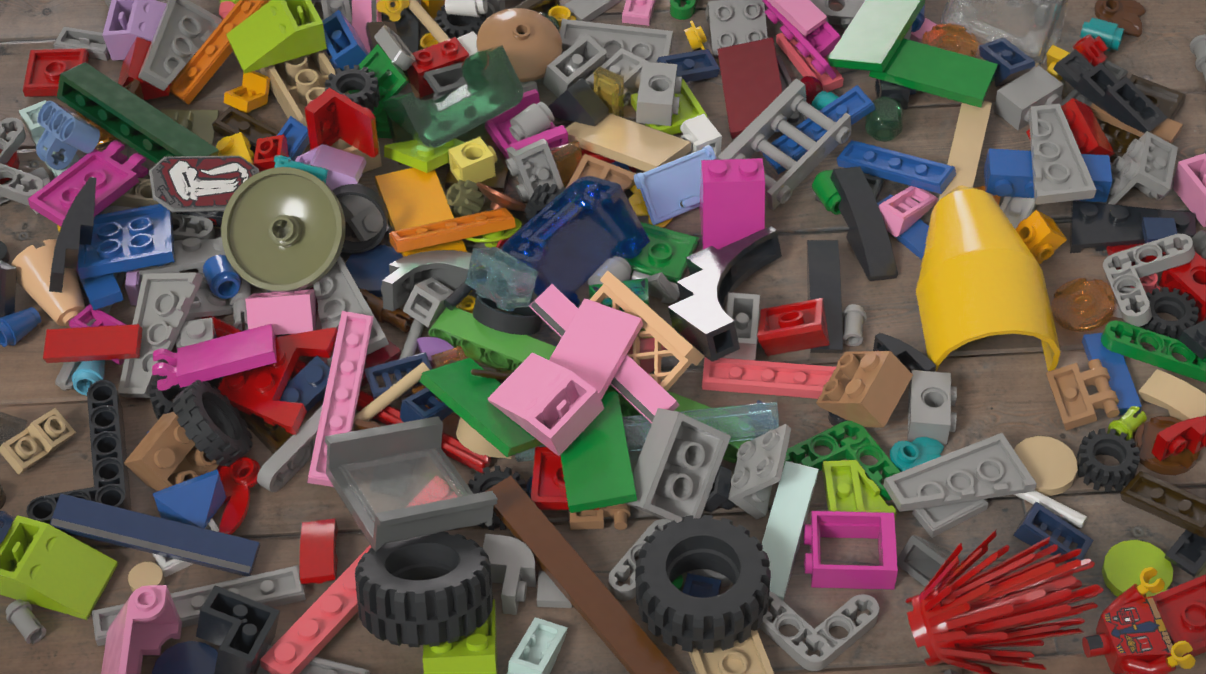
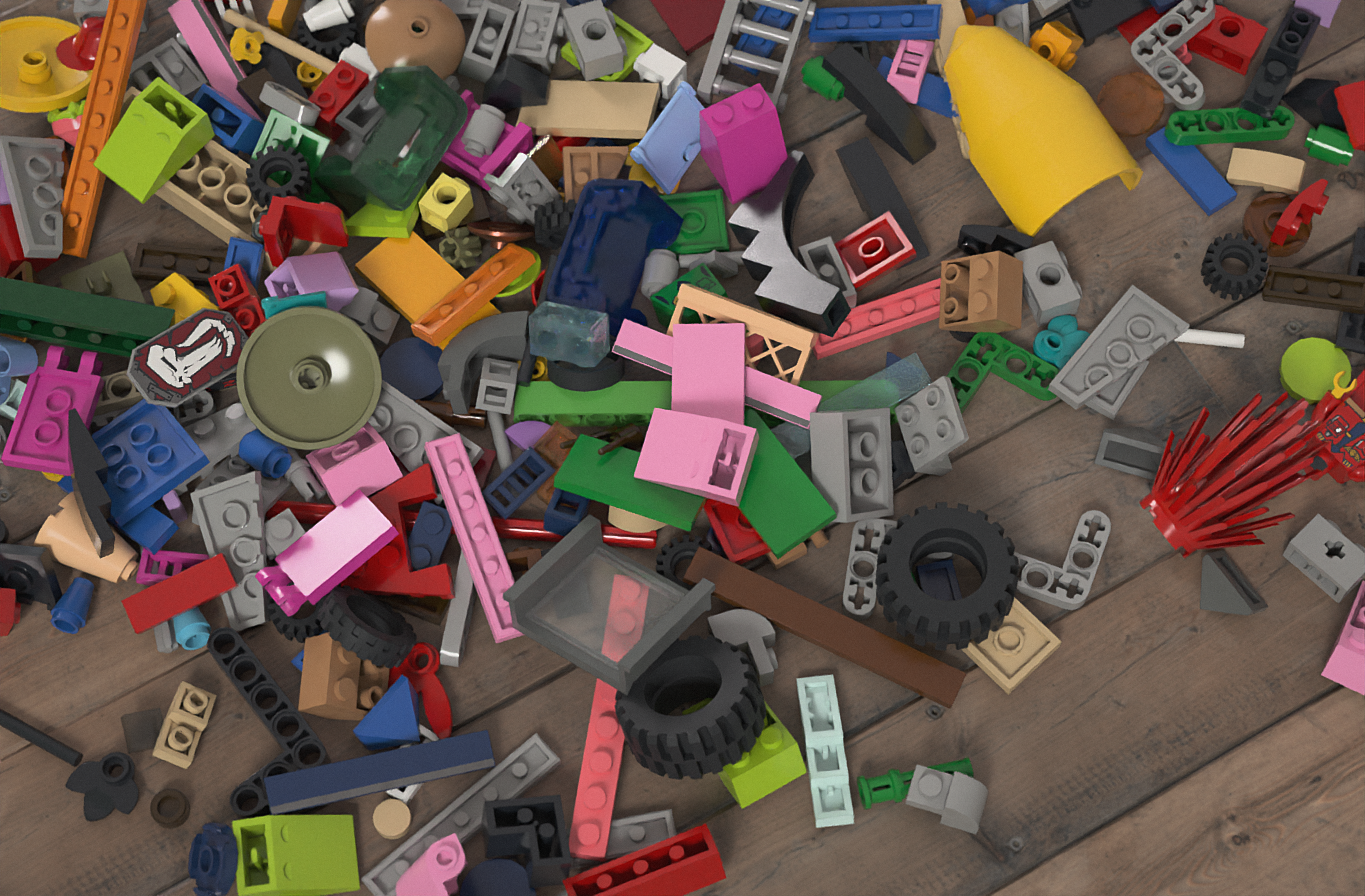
camera: 25 degrees left, 15 degrees up
light orange bracket [223,71,270,113] -> none
red slope [300,518,338,584] -> none
black tyre [332,184,388,253] -> none
tan bar [352,362,429,431] -> none
light grey tile [537,571,572,608] -> none
clear yellow tile [593,66,624,118] -> none
light aqua slope [762,461,819,601] -> none
dark pink window [804,511,898,590] -> none
lime wing [822,460,897,519] -> none
light grey pin [842,304,867,346] -> none
dark blue slope [1013,502,1094,562] -> none
tan tile [1014,436,1078,496] -> none
medium nougat plate [1046,359,1120,431] -> none
lime pin [1107,406,1147,441] -> none
black tyre [1138,287,1199,341] -> none

